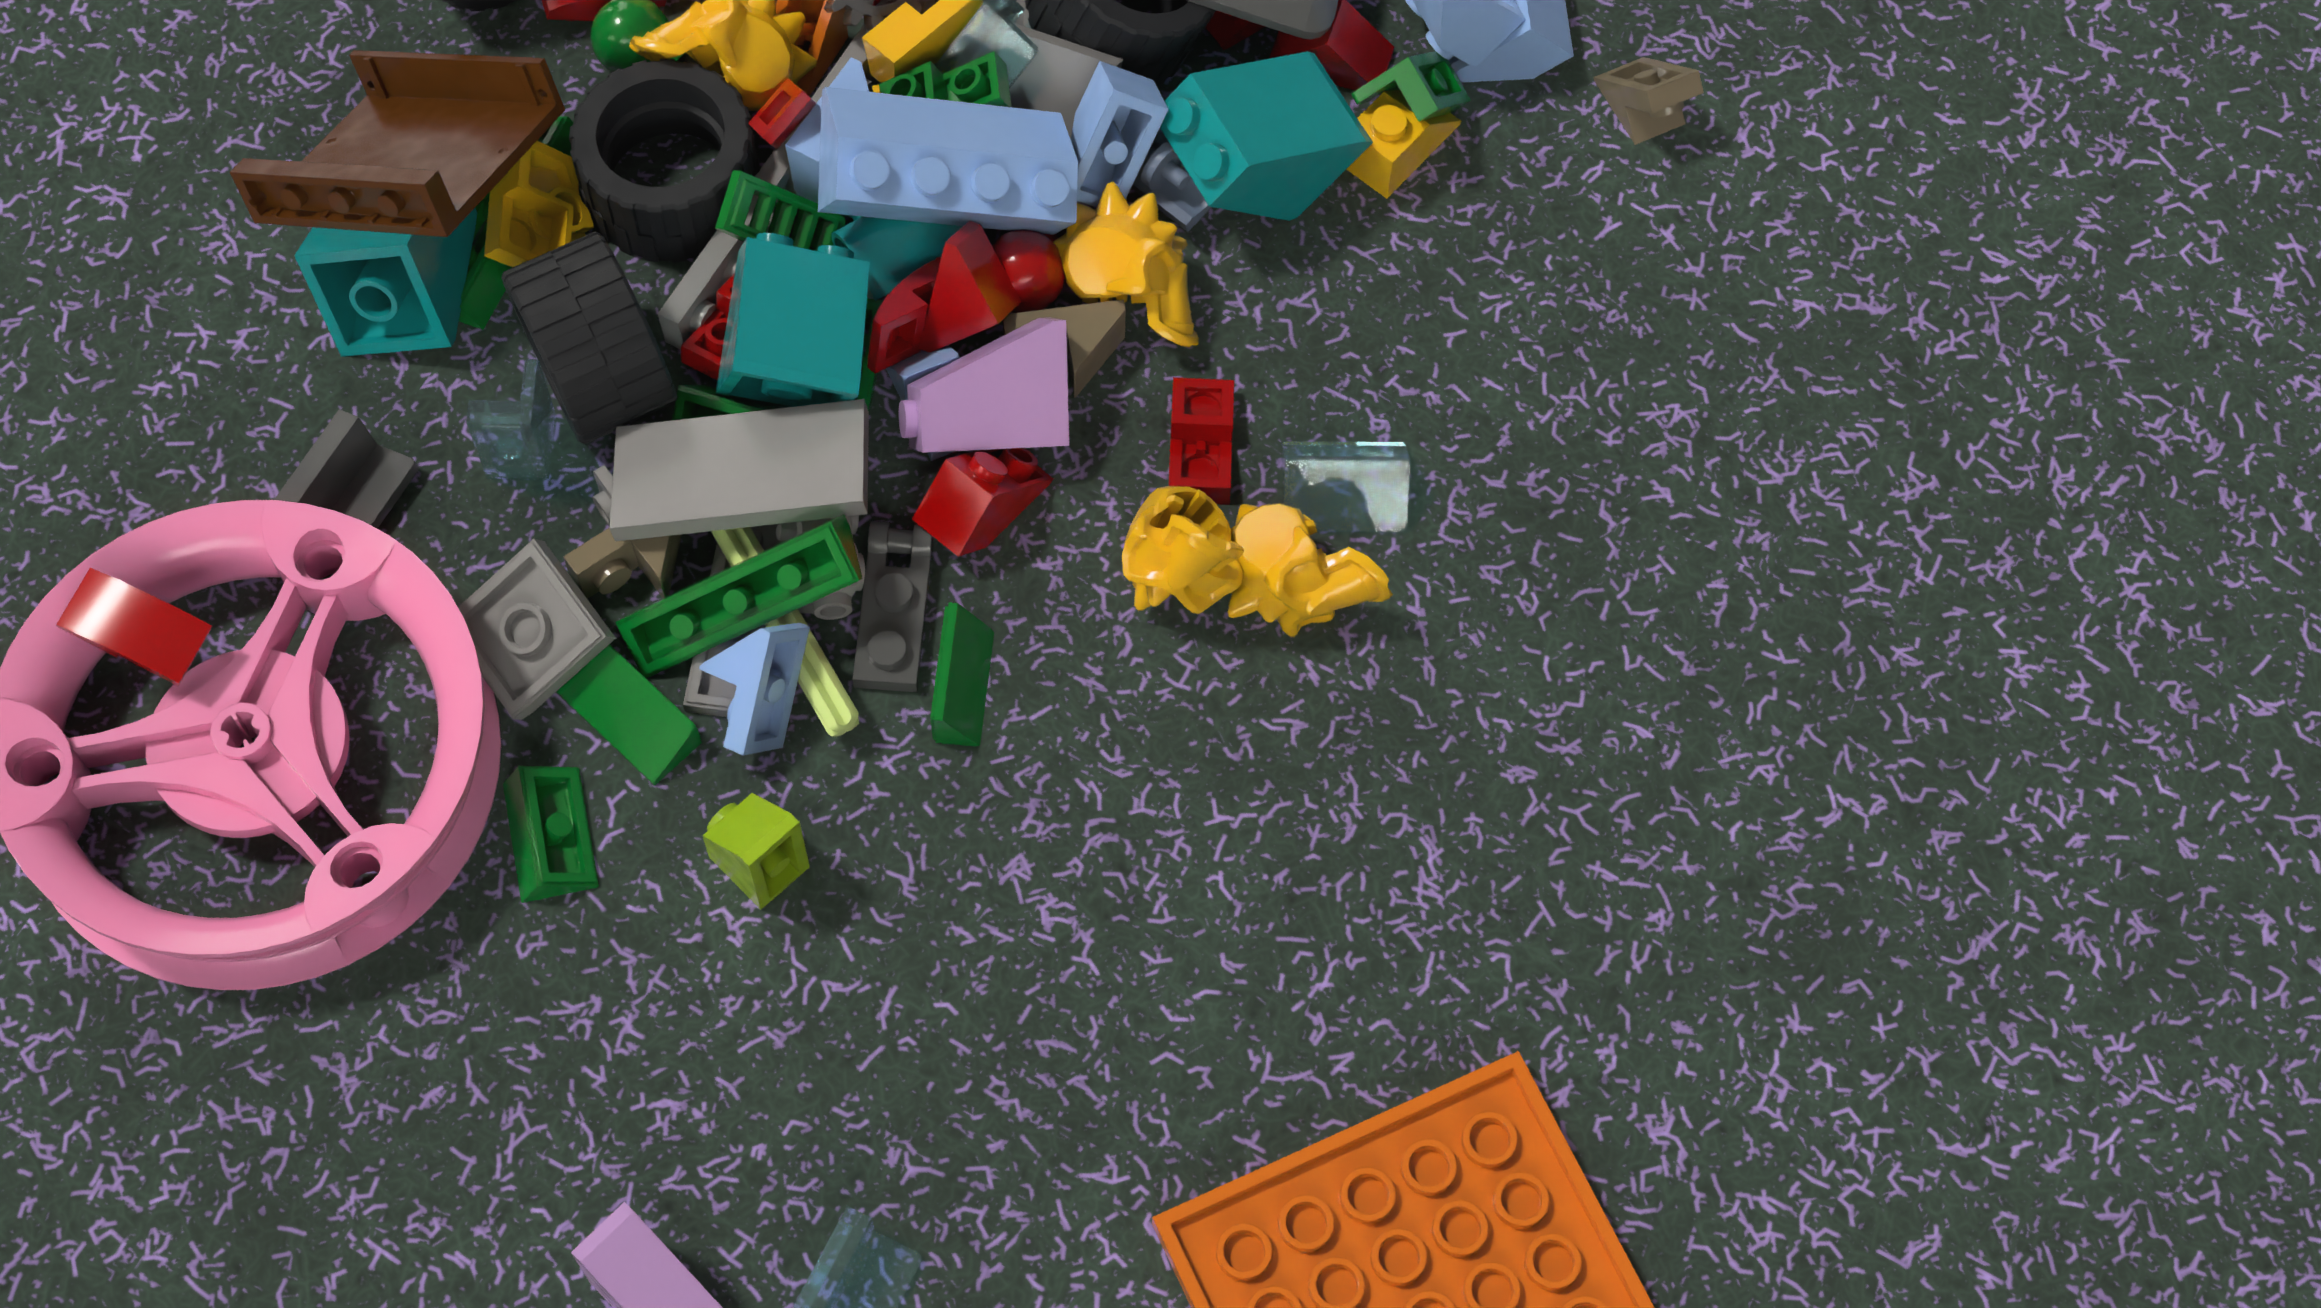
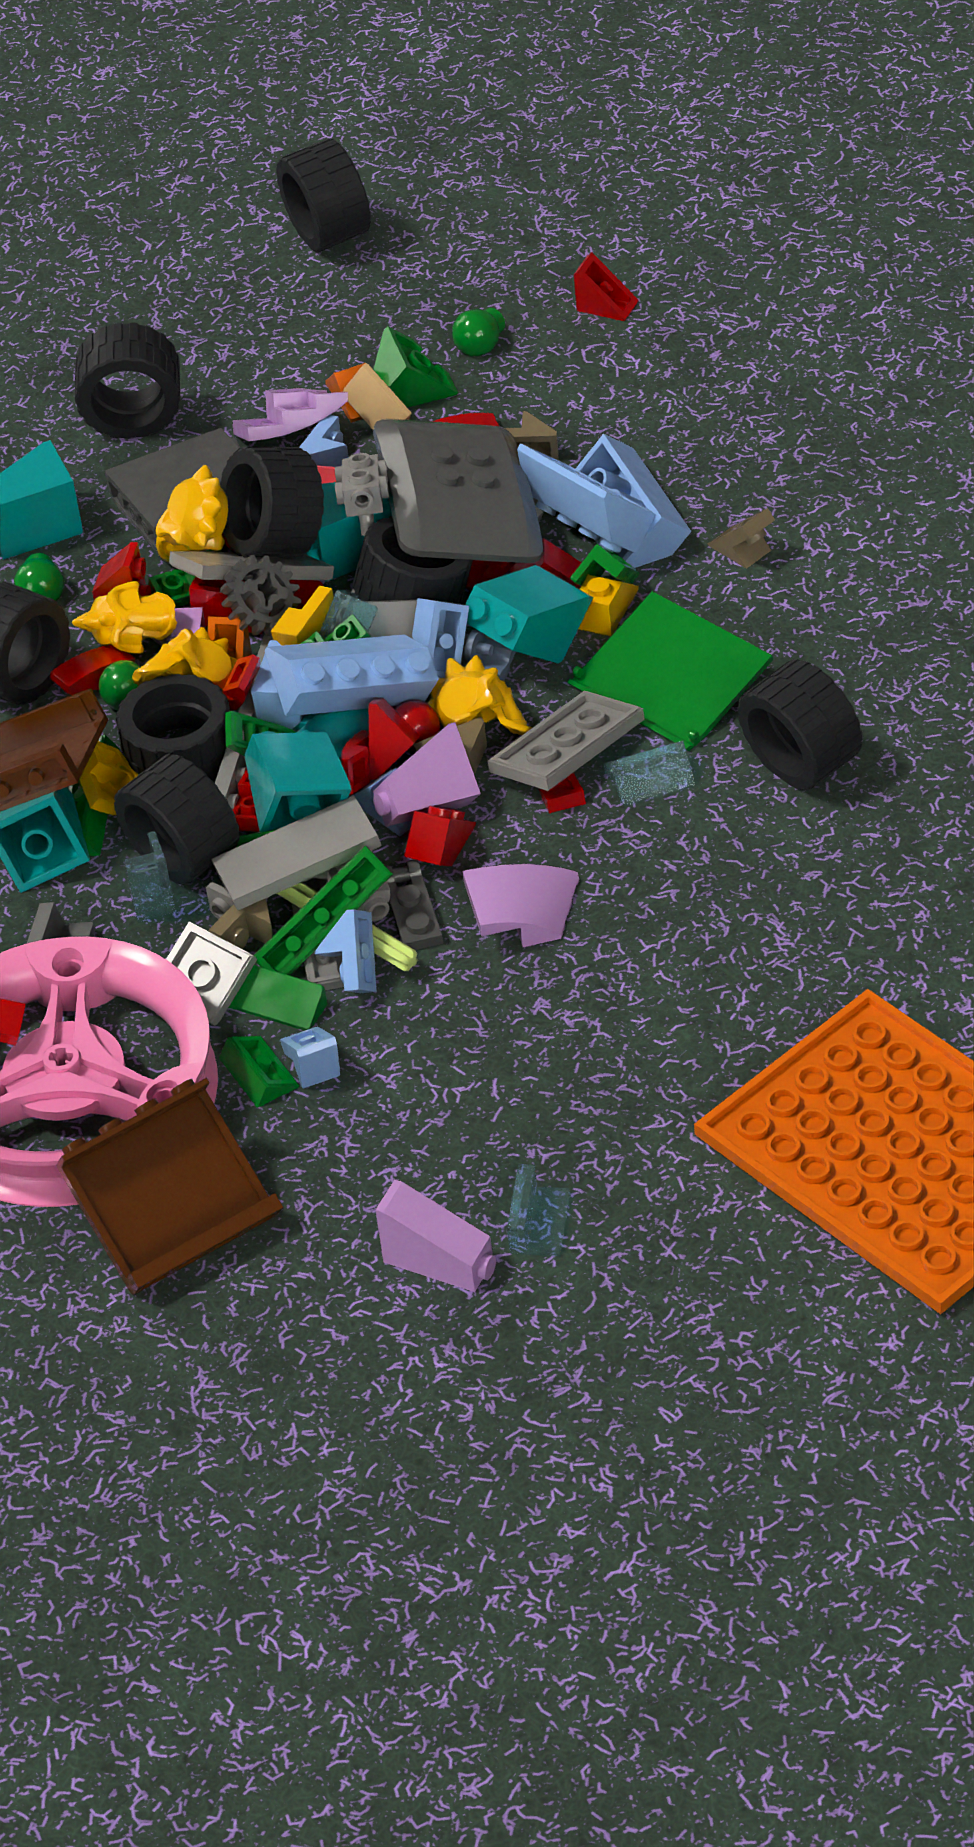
camera: 10 degrees left, 20 degrees down
lime slope [702,793,810,910] -> none
green slope [930,602,994,747] -> none
yellow head [1122,486,1245,614] -> none
yellow head [1227,503,1393,637] -> none
none -> reddish brown panel [56,1078,283,1295]
none -> light blue slope [280,1026,340,1089]
none -> lavender slope [463,864,579,947]
none -> light grey tile [488,690,645,791]
none -> green container [567,591,774,751]
none -> black tyre [738,659,863,790]

